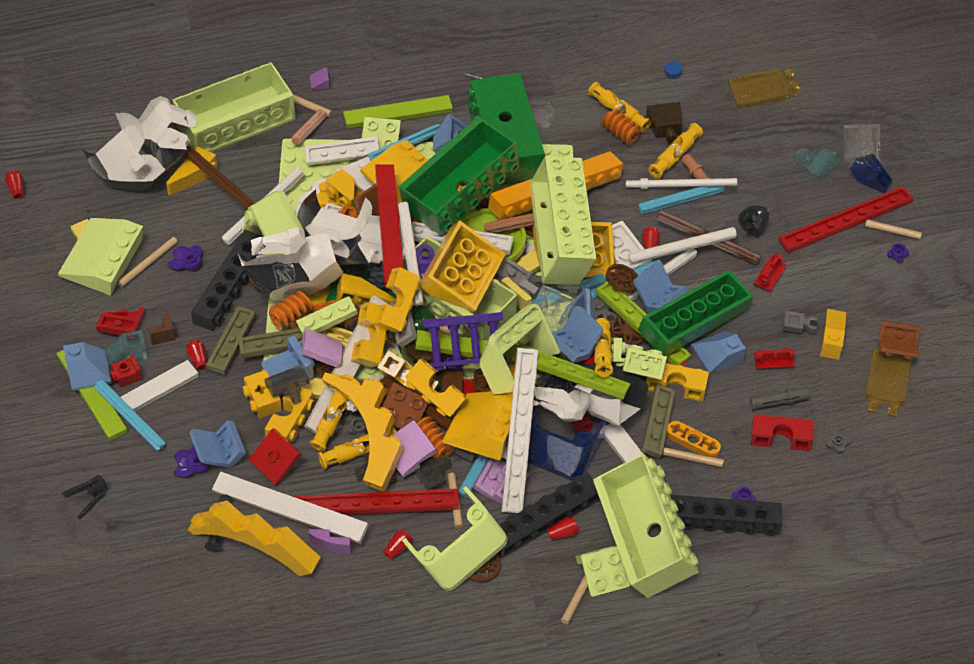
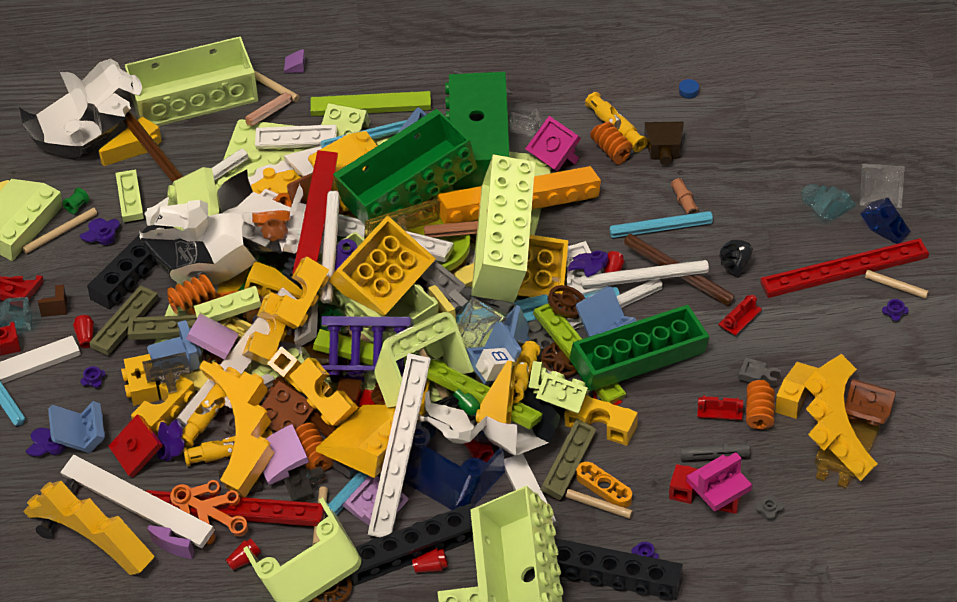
camera: 15 degrees right, 5 degrees down
yellow slope [325,168,355,207] -> none
white bar [626,178,737,189] -> none
yellow piece [648,123,703,179] -> none
medium blue slope [691,331,746,375] -> none
clear yellow tile [728,68,800,109] -> none
none -> green bush [62,188,90,215]
none -> dark purple plate [81,366,106,388]
none -> yellowish green plate [116,170,144,222]
none -> dark purple plate [157,420,184,461]
none -> orange plant [170,480,249,545]
none -> orange plate [252,210,290,227]
none -> dark orange plate [261,219,288,241]
none -> clear yellow tile [364,199,440,239]
none -> green cylinder [453,389,481,416]
none -> white brick [476,348,516,381]
none -> yellow slope [476,361,517,424]
none -> dark pink bracket [525,116,581,172]
none -> dark purple plate [568,250,608,277]
none -> dark pink bracket [687,452,752,512]
none -> orange piece [746,380,775,430]
none -> yellow arch [803,354,877,481]

